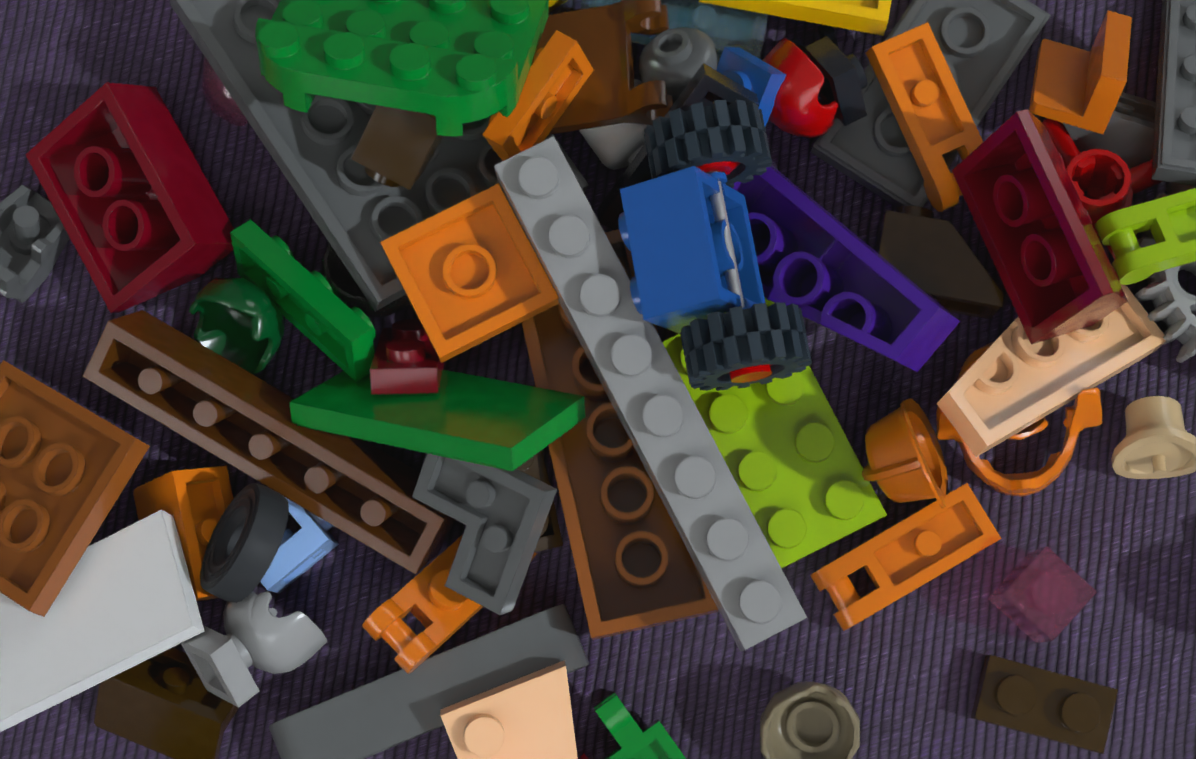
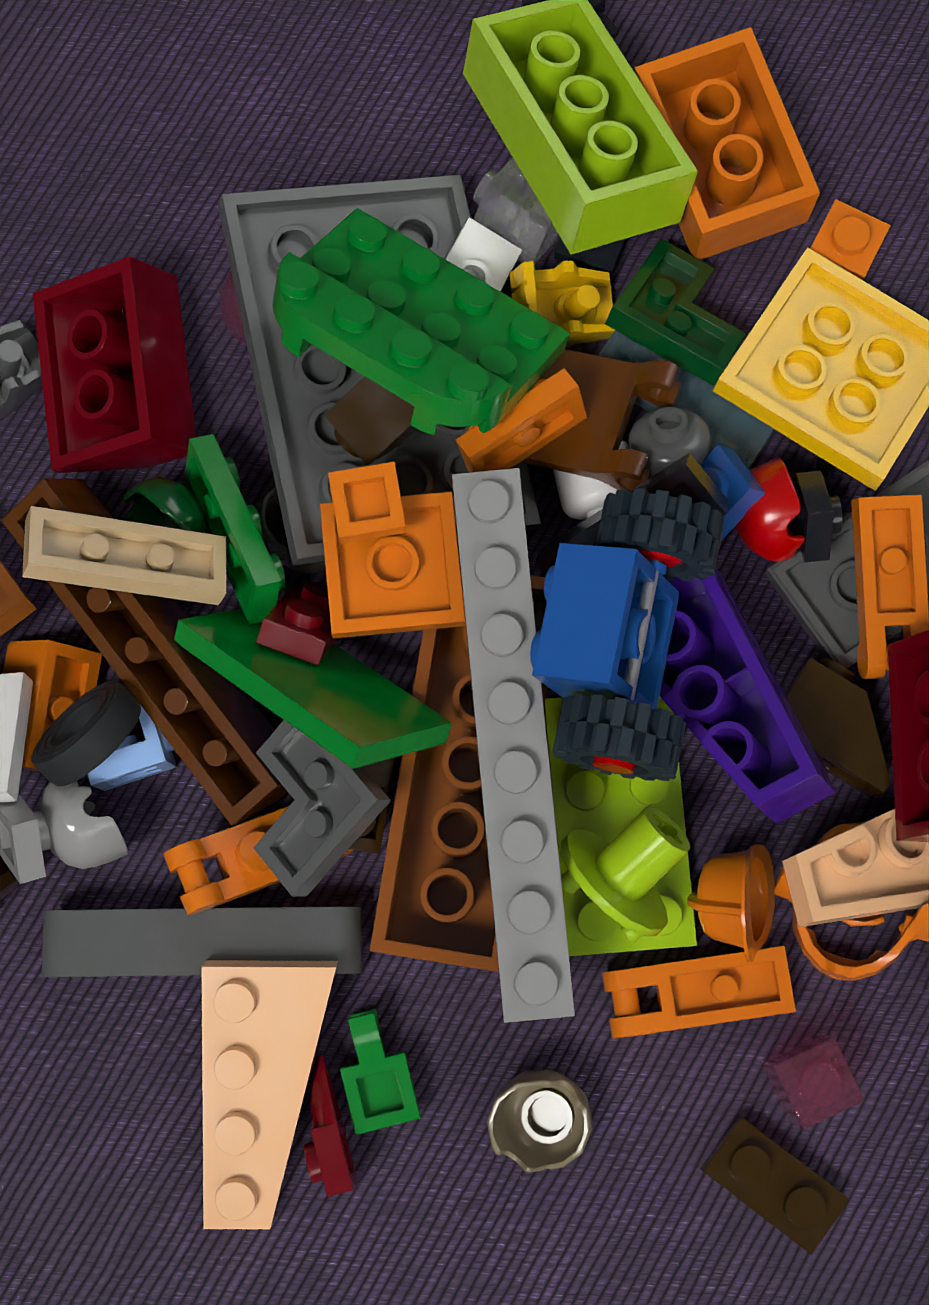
camera: 20 degrees right, 0 degrees up
none -> tan plate [22,506,226,605]
none -> orange plate [328,462,406,544]
none -> lime piece [561,806,691,942]

